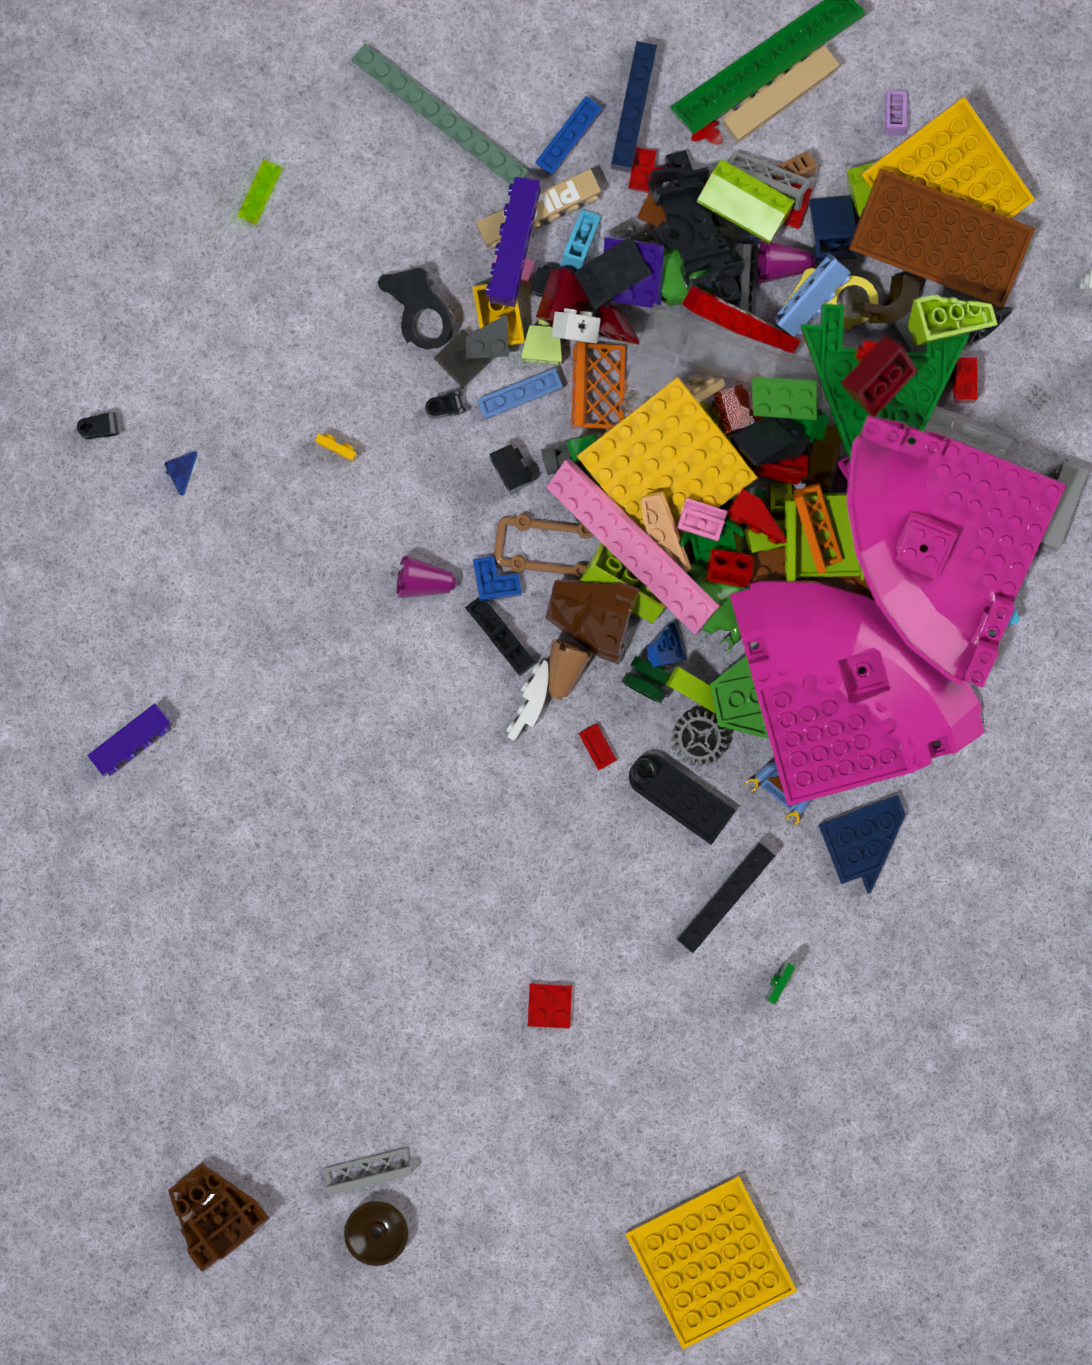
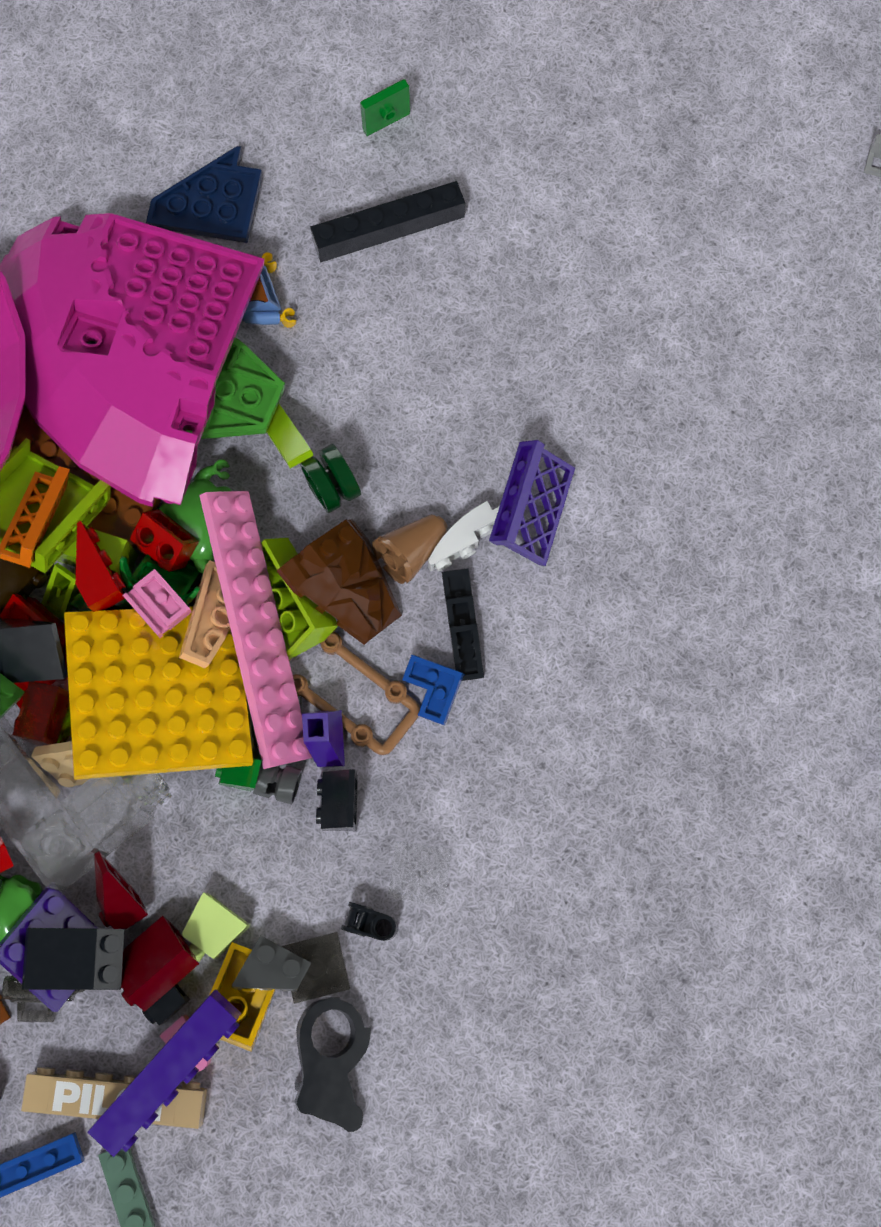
camera: 150 degrees left, 10 degrees down
black piece [77,412,119,440] -> none
clear blue piece [165,451,197,496] -> none
yellow plate [315,433,357,462] -> none
magenta cone [397,556,456,598] -> none
medium blue plate [477,368,563,420] -> none
red plate [527,983,572,1029] -> none
white brick [551,308,601,344] -> none
medium azure slope [560,209,601,275] -> none
orange fence [571,342,625,429] -> none
red tile [578,724,617,771] -> none
black plate [628,754,736,845] -> none
blue wing [647,619,687,667] -> none
light grey gear [670,710,728,767] -> none
none -> dark purple slope [302,710,345,767]
none -> dark purple fence [489,440,575,566]

